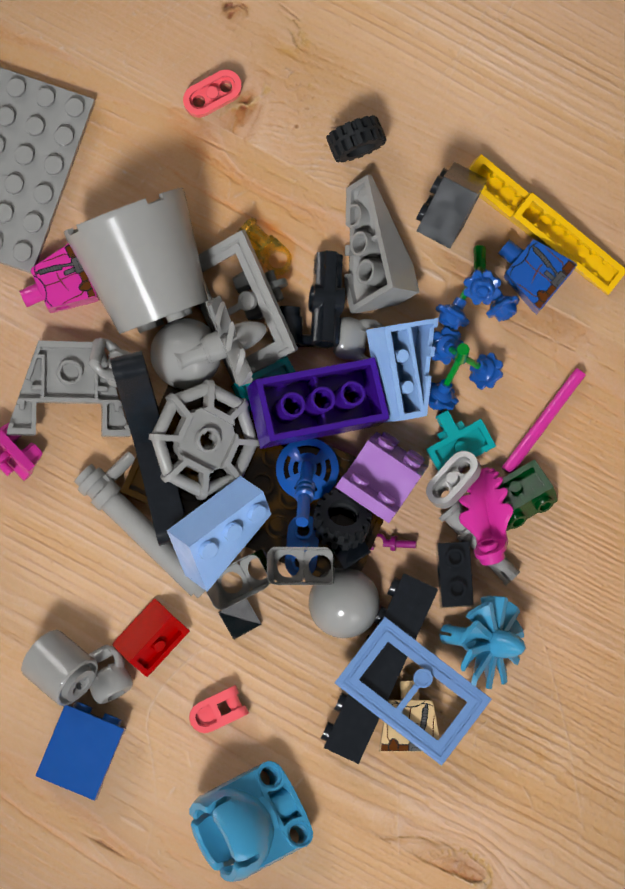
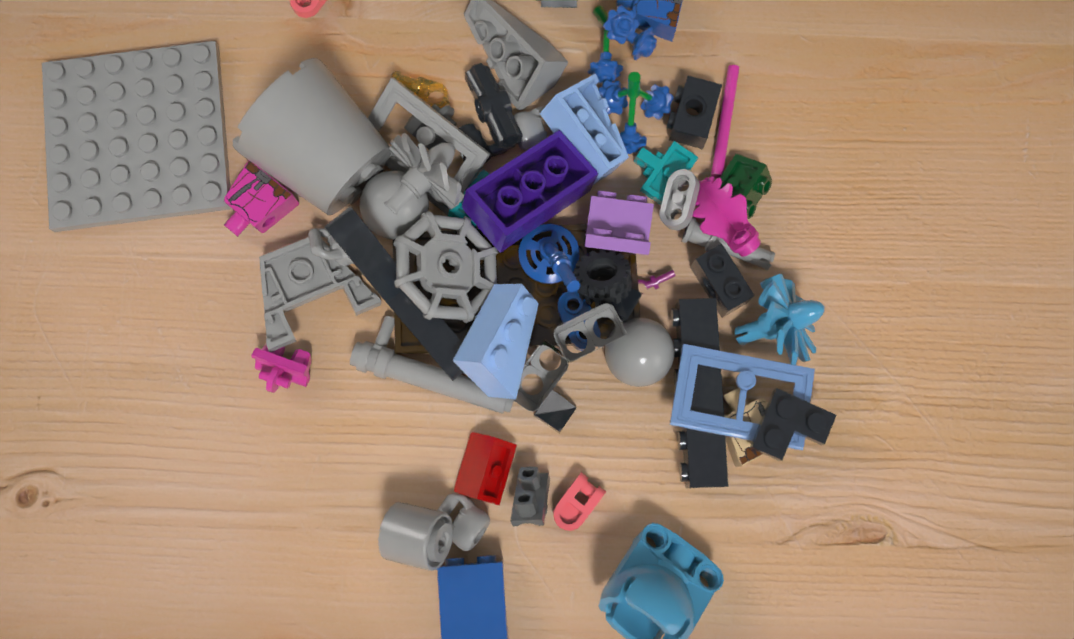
camera: 25 degrees left, 5 degrees down
none -> dark grey hips [510,467,550,526]
none -> black brick [666,75,722,149]
none -> black plate [750,388,837,461]

